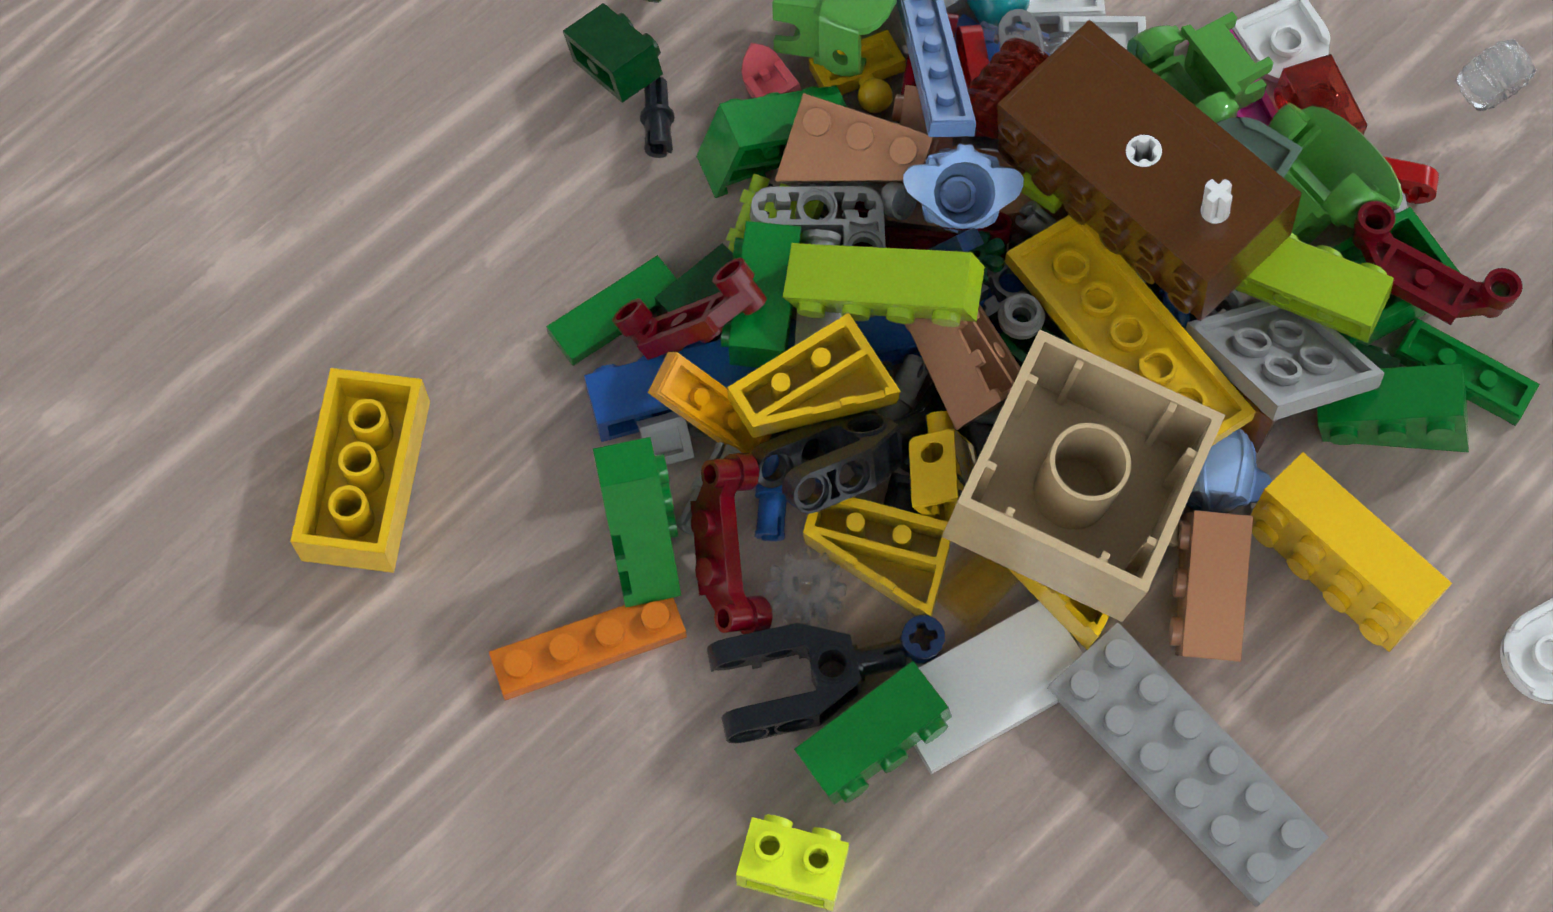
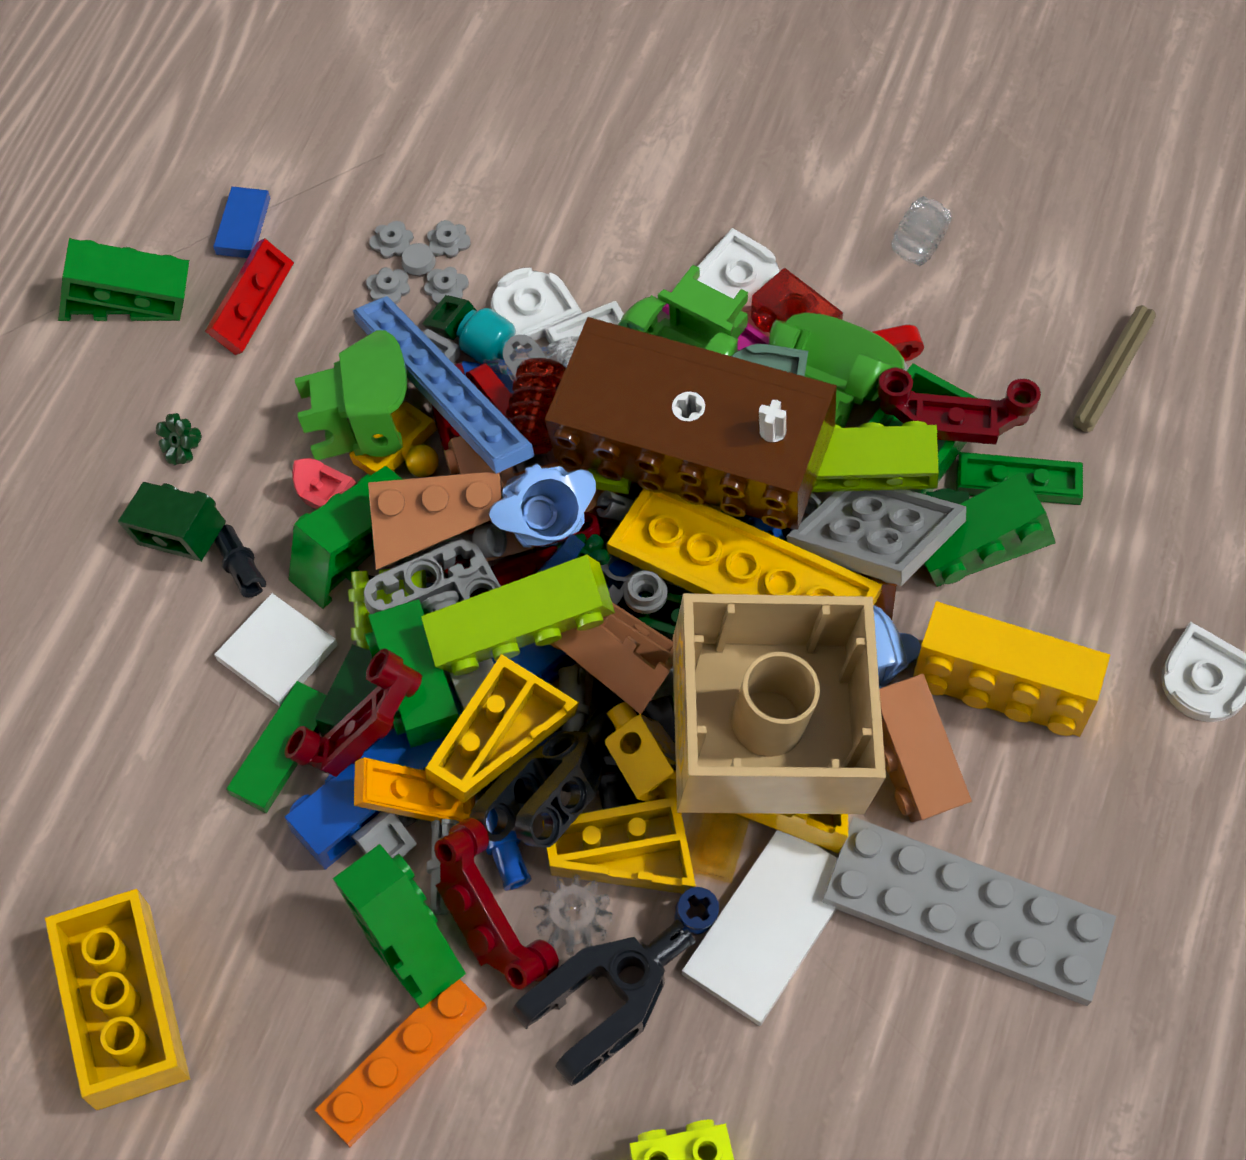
camera: 25 degrees left, 5 degrees down
green brick [794,661,952,805] -> none
none -> white tile [214,593,338,707]

